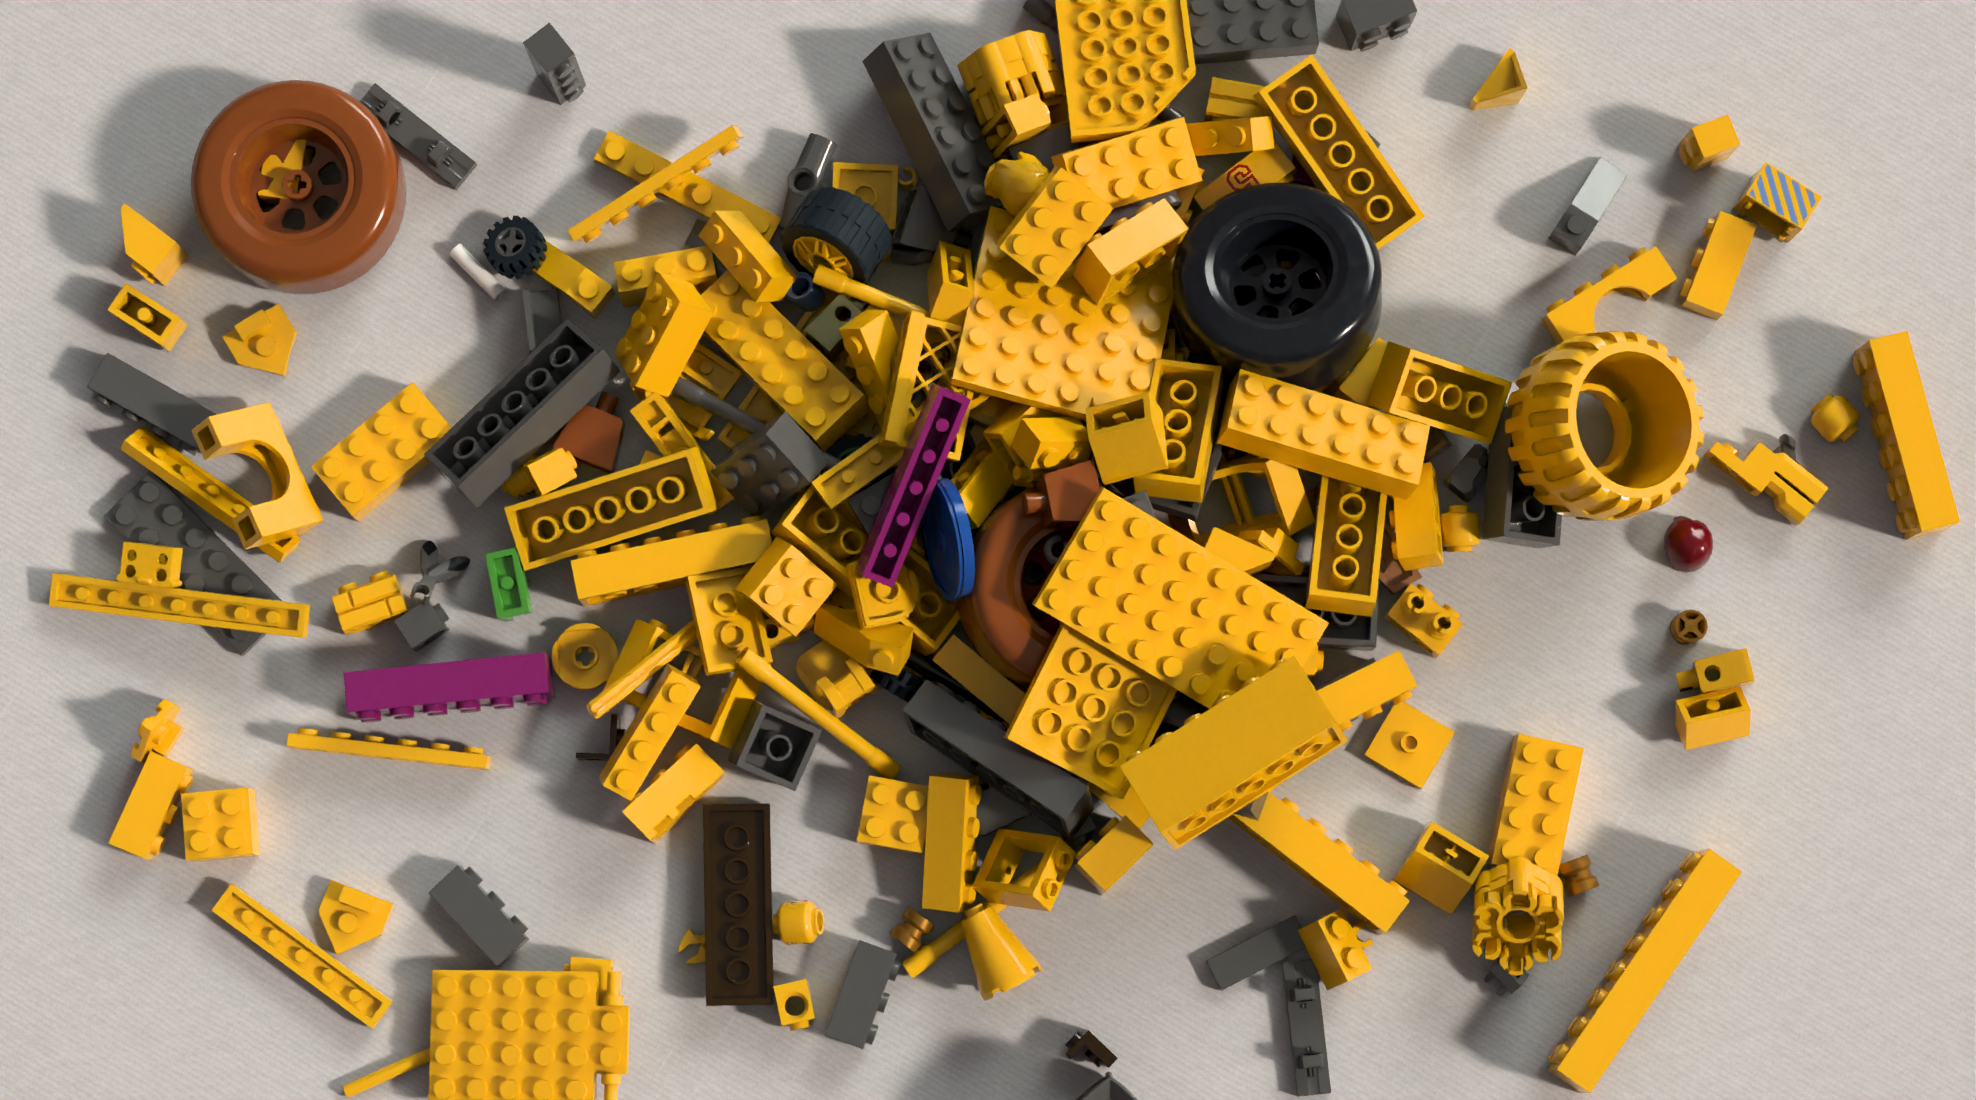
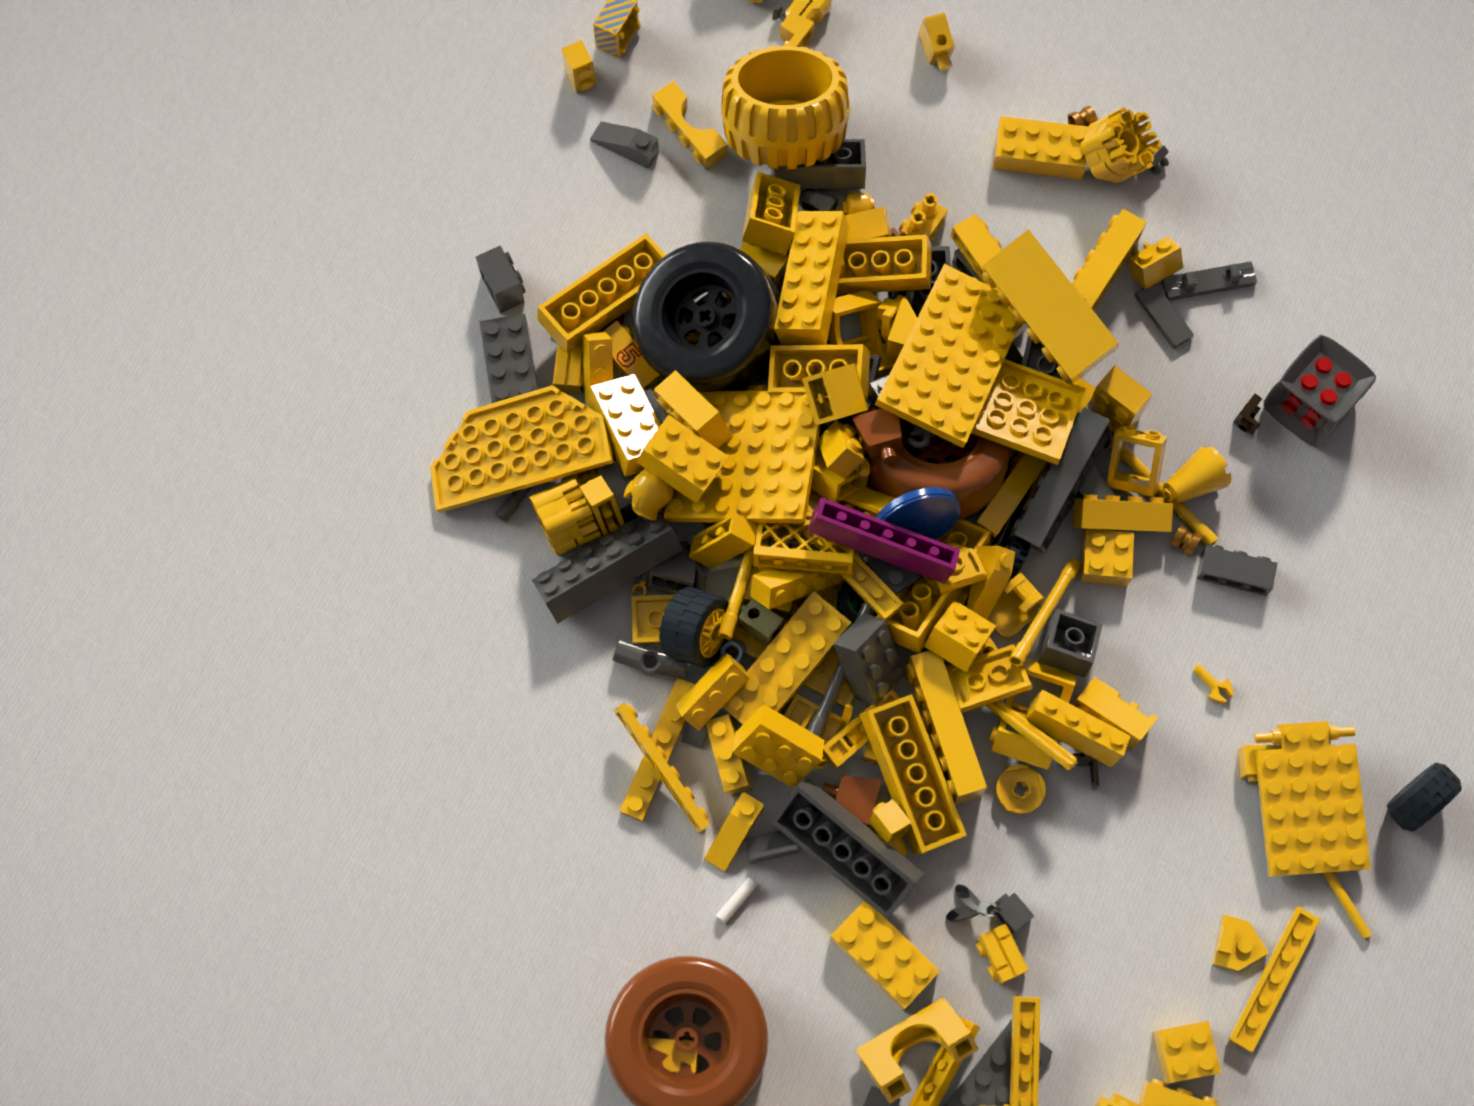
camera: 90 degrees left, 10 degrees down
yellow plate [222,303,297,377] -> none
yellow plate [287,728,491,771] -> none
magenta brick [343,652,555,723] -> none
dark grey hinge [360,83,477,190] -> none
dark grey brick [428,865,529,967] -> none
black wheel [483,215,547,279] -> none
bright green panel [485,547,532,622] -> none
dark grey brick [523,22,586,105] -> none
dark brown plate [703,803,774,1007] -> none
yellow head [772,900,824,945] -> none
yellow brick [773,979,816,1031] -> none
yellow plate [1363,701,1455,789] -> none
yellow slope [1394,821,1489,915] -> none
yellow slope [1468,48,1527,111] -> none
yellow brick [1547,848,1742,1093] -> none
dark red hair [1664,516,1713,573] -> none
pearl gold wheel [1670,609,1708,645] -> none
yellow brick [1675,686,1751,750] -> none
yellow brick [1679,211,1757,321] -> none

